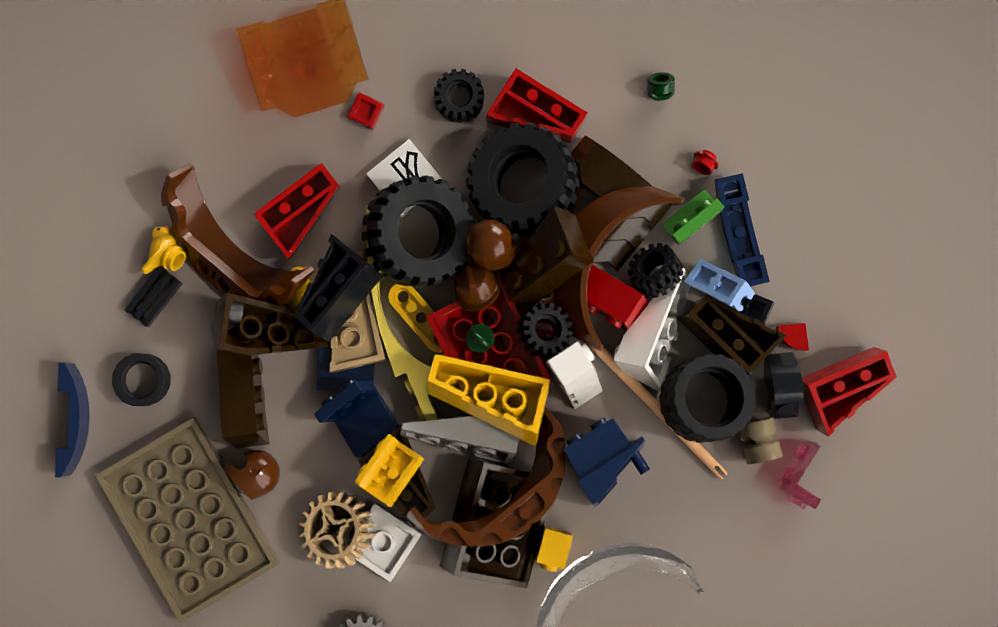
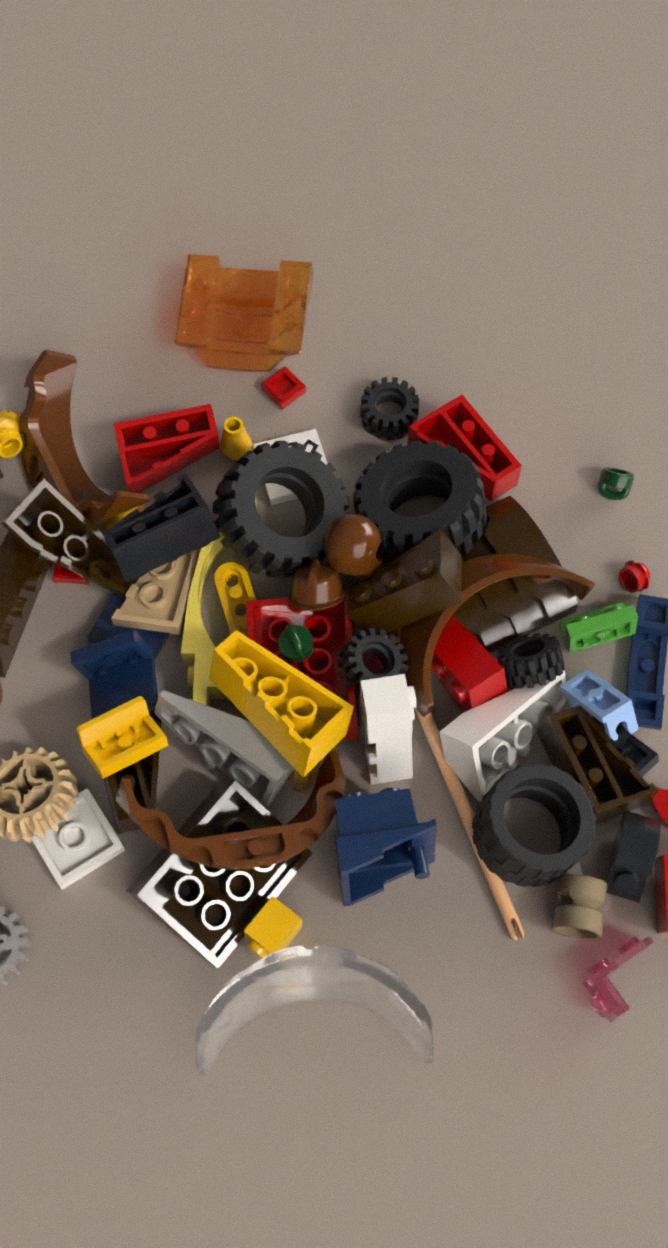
camera: 20 degrees right, 20 degrees down
none -> yellow cone [220,416,252,460]

